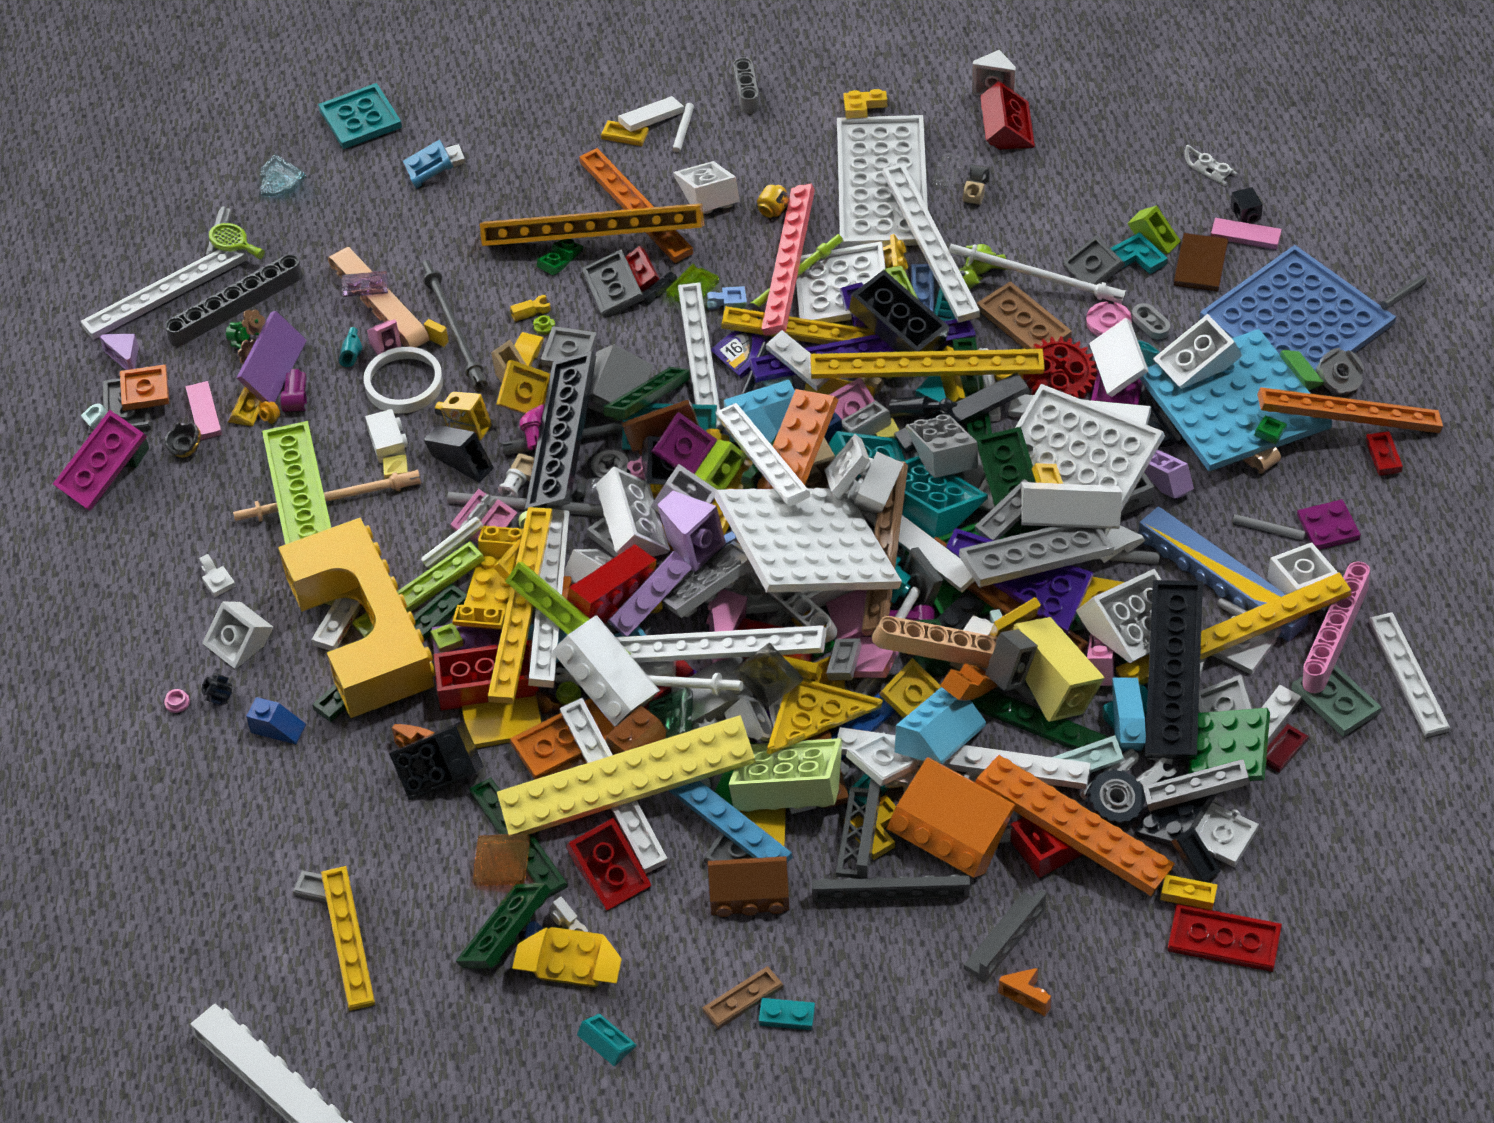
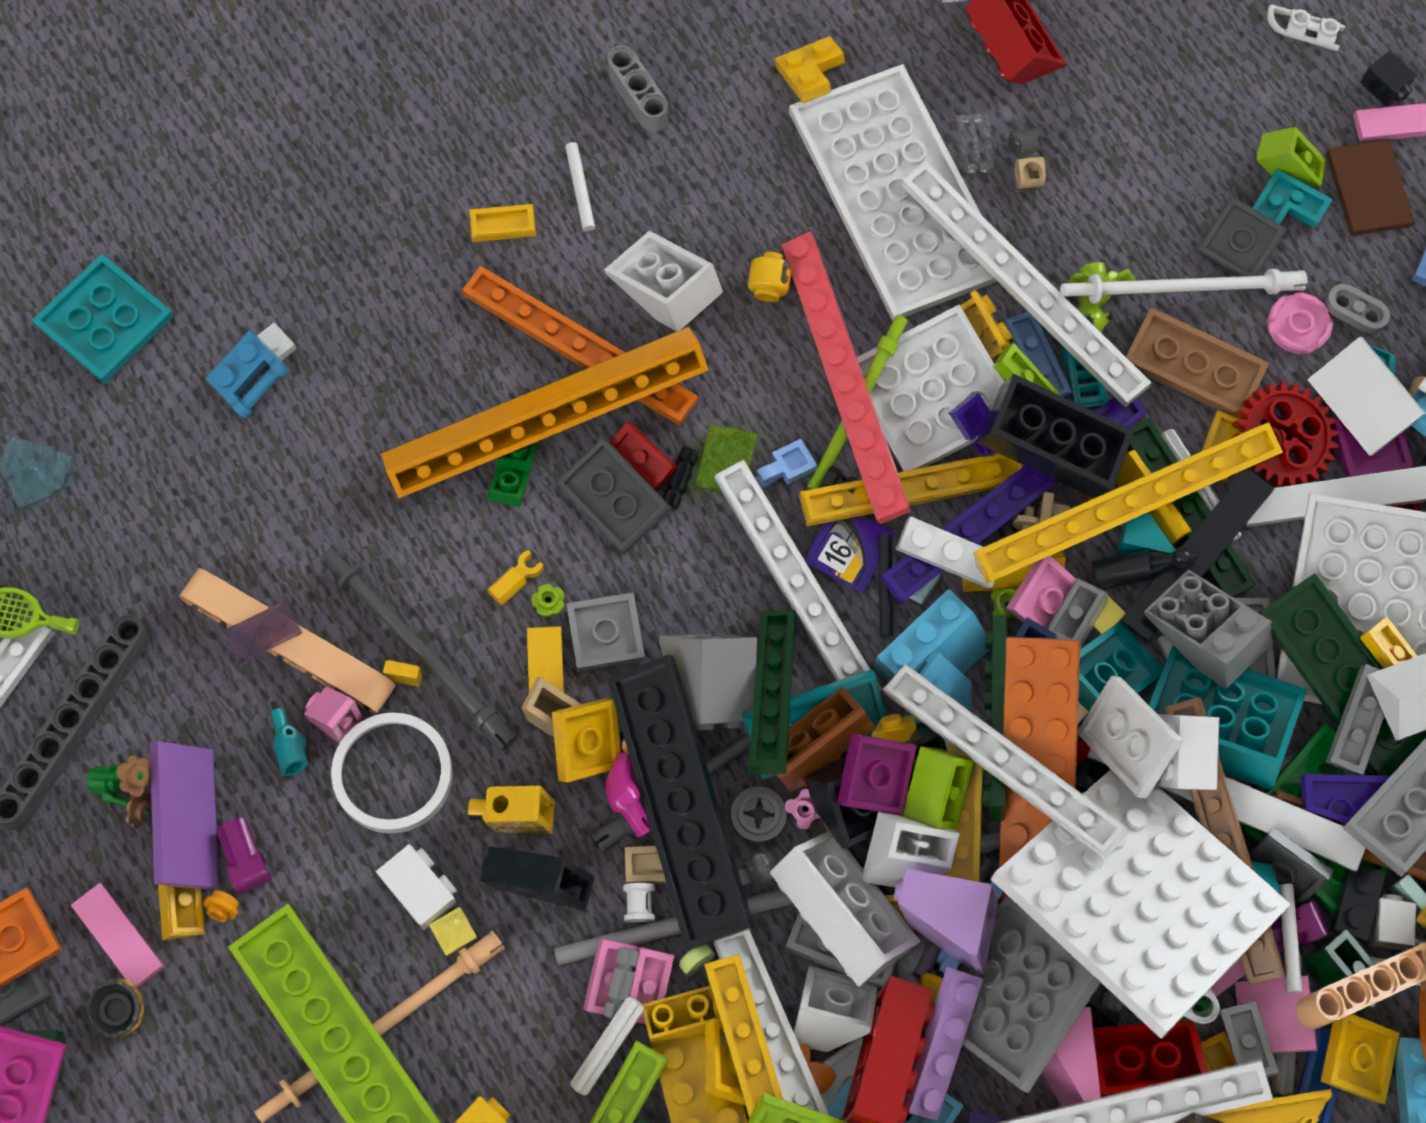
camera: 30 degrees left, 20 degrees up
white tile [618,96,684,132] -> none

